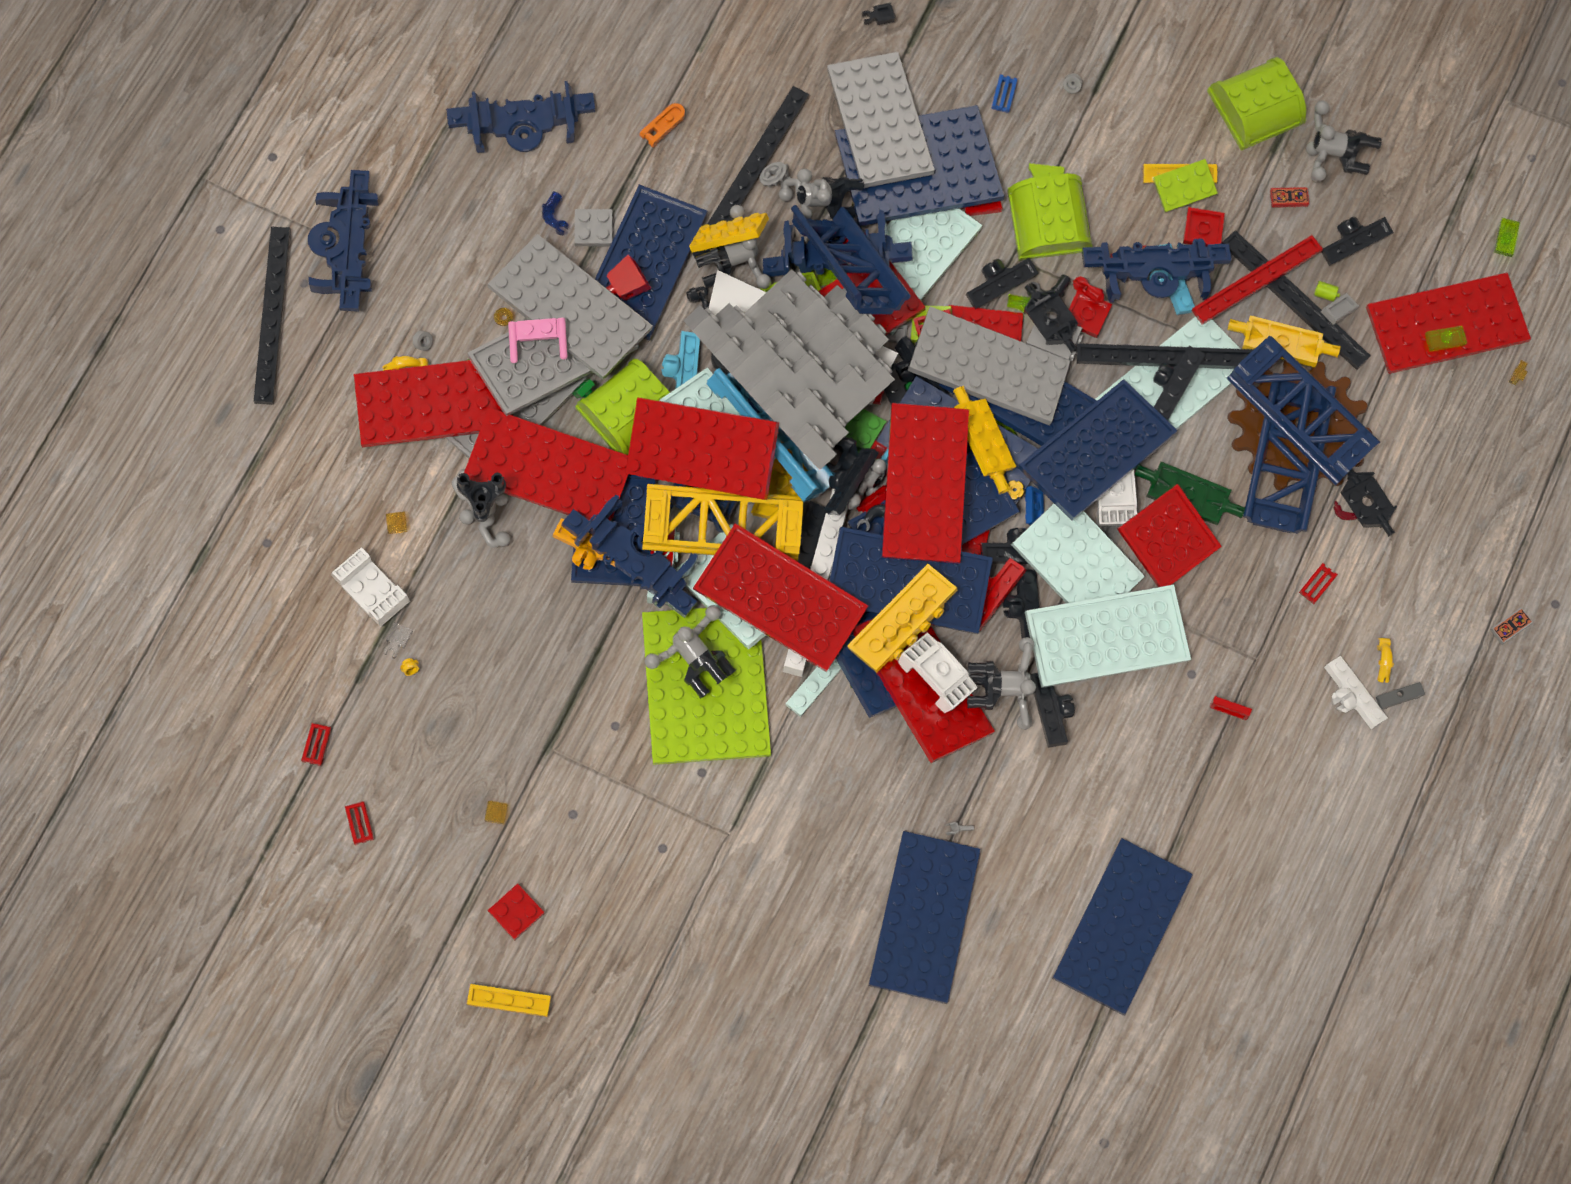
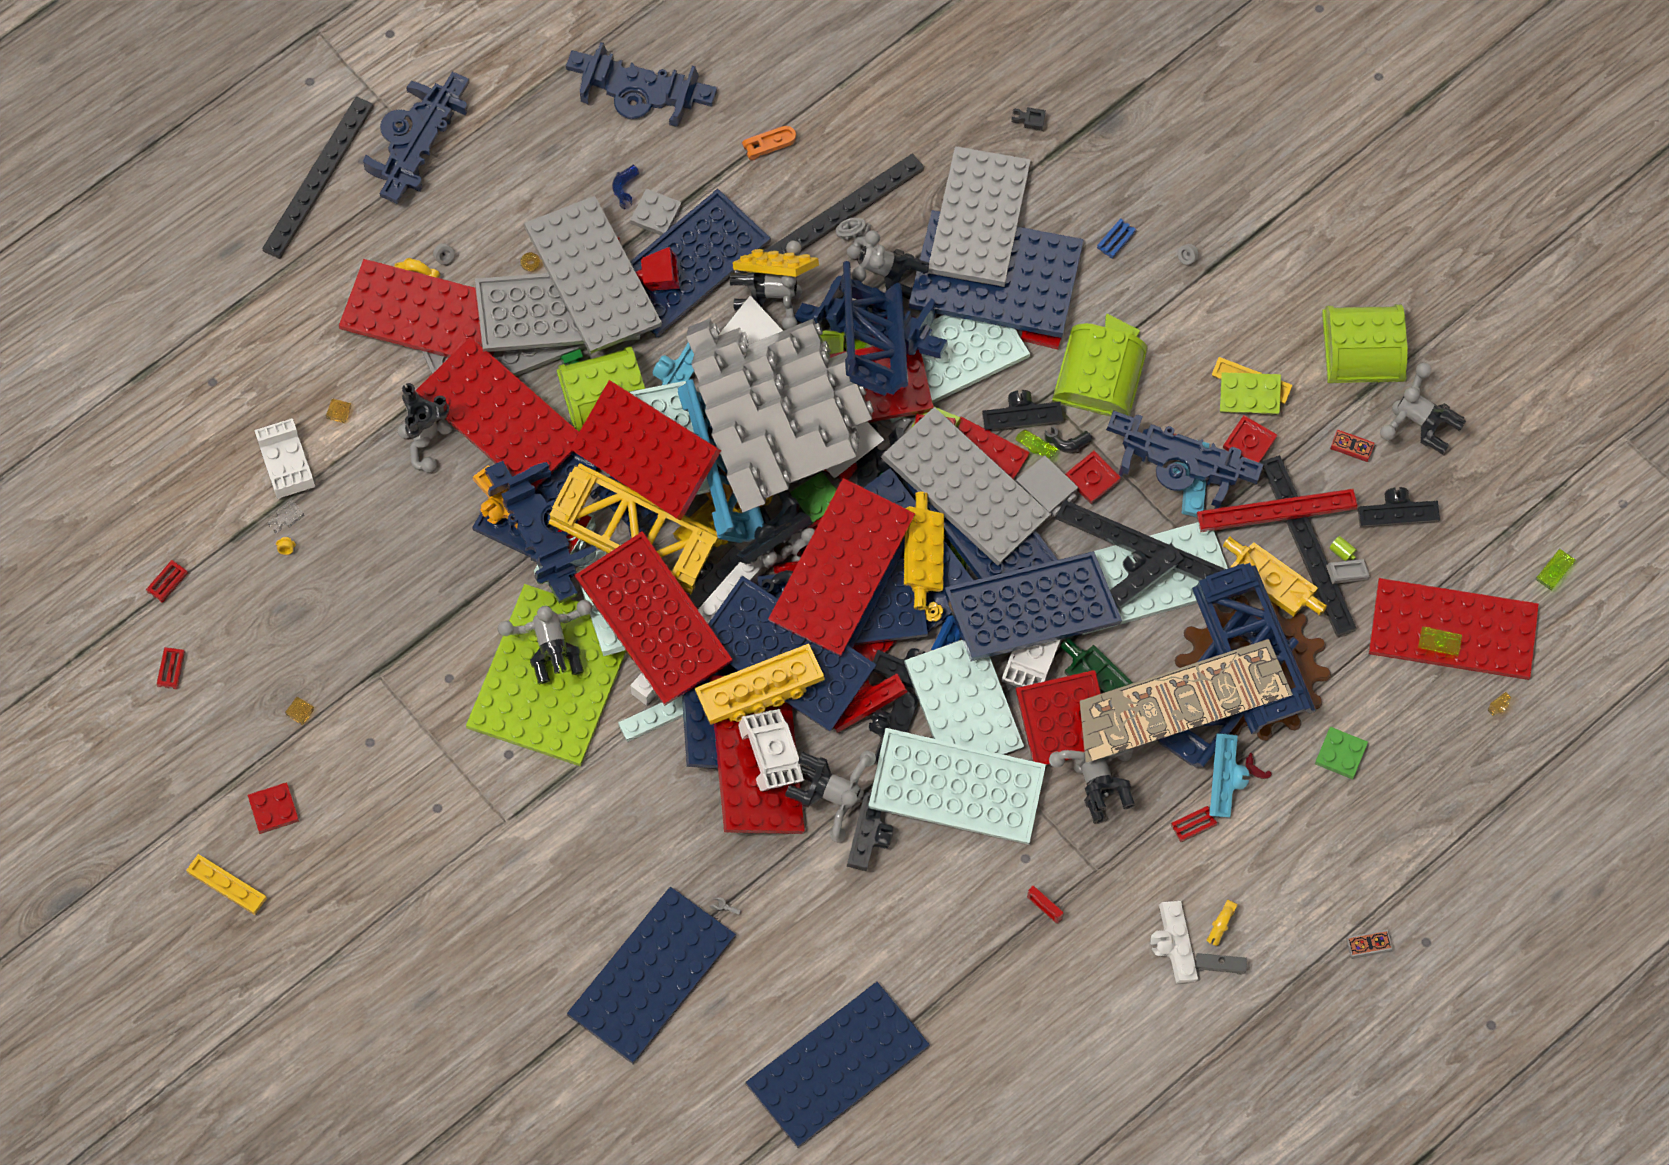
camera: 30 degrees right, 5 degrees down
bright pink plate [508,318,568,363] -> none
black piece [686,286,710,310] -> none
black plate [1023,283,1079,353] -> none
red piece [1073,276,1104,303] -> none
black plate [1340,468,1397,537] -> none
none -> wheel [1049,748,1136,824]
none -> sticker [1080,639,1293,763]
none -> medium azure plate [1209,734,1250,818]
none -> bright green plate [1315,727,1368,780]

